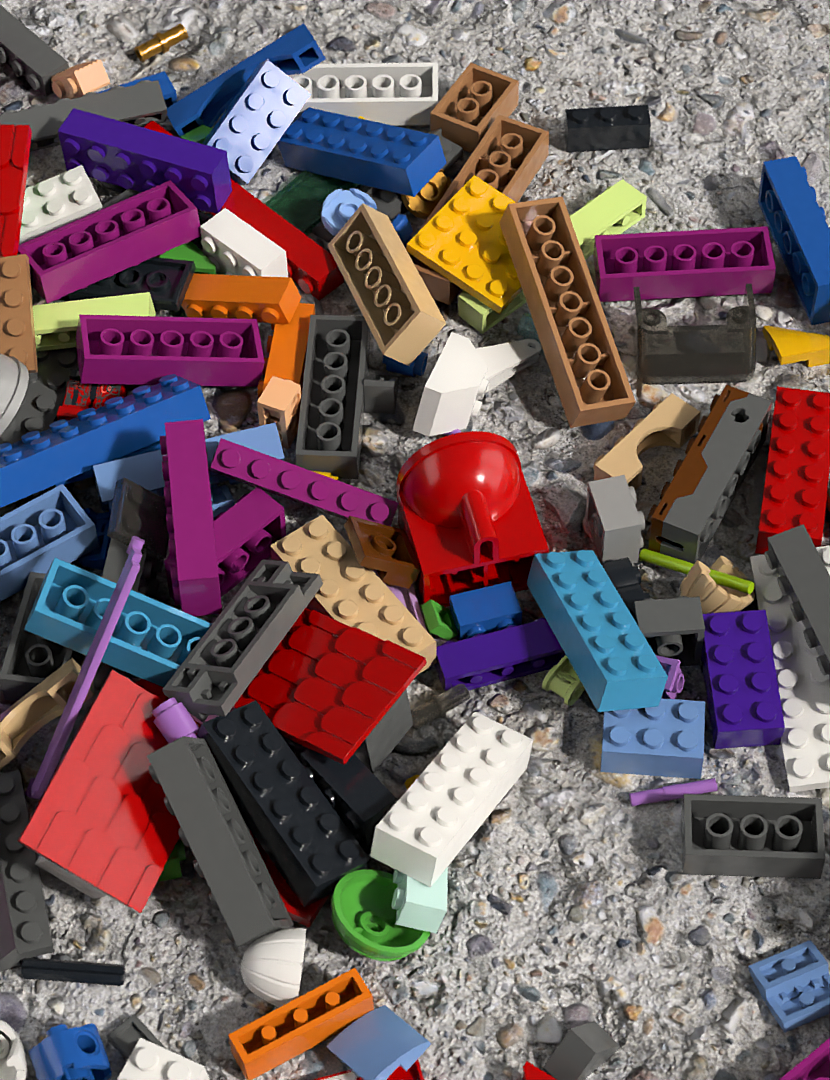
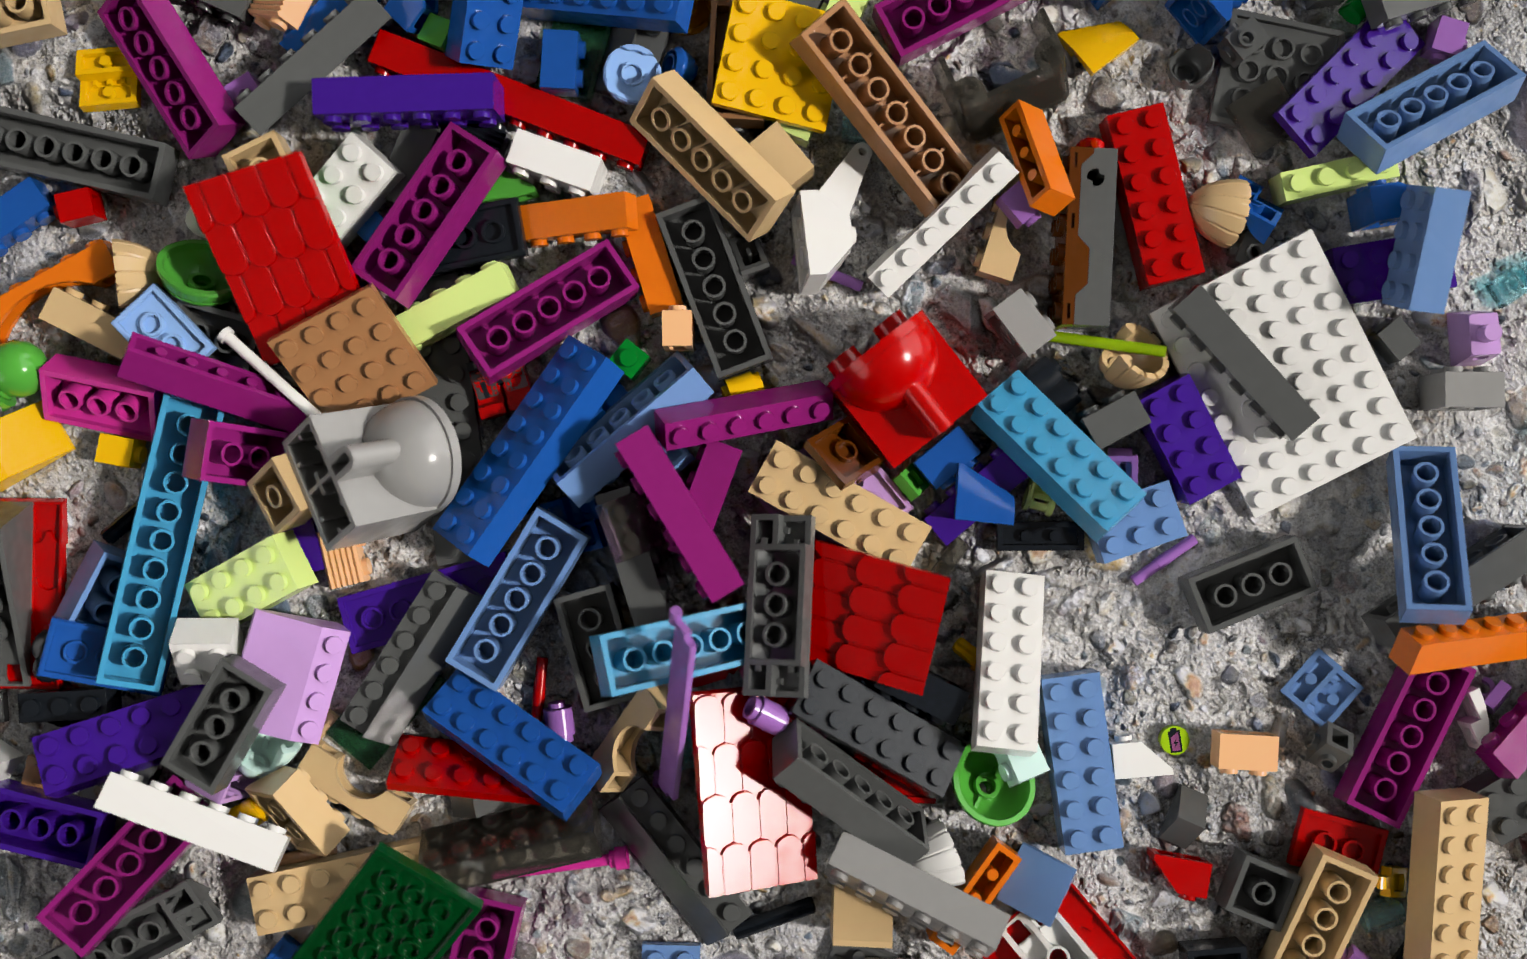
camera: 25 degrees left, 35 degrees up
none -> blue brick [539,29,586,97]
none -> green brick [610,338,652,381]
none -> tan brick [749,121,815,194]
none -> light grey brick [824,831,1011,959]
none -> tan slope [830,884,893,949]
none -> white arch [866,147,1019,298]
none -> blue slope [953,463,1015,525]
none -> medium lavender brick [995,180,1042,230]
none -> black plate [995,521,1084,551]
none -> orange brick [999,99,1075,216]
none -> medium blue brick [1039,668,1124,855]
none -> white slope [1109,734,1174,780]
none -> lime tile [1158,725,1190,755]
none -> light nougat brick [1210,729,1279,776]
none -> dark grey brick [1305,721,1354,773]

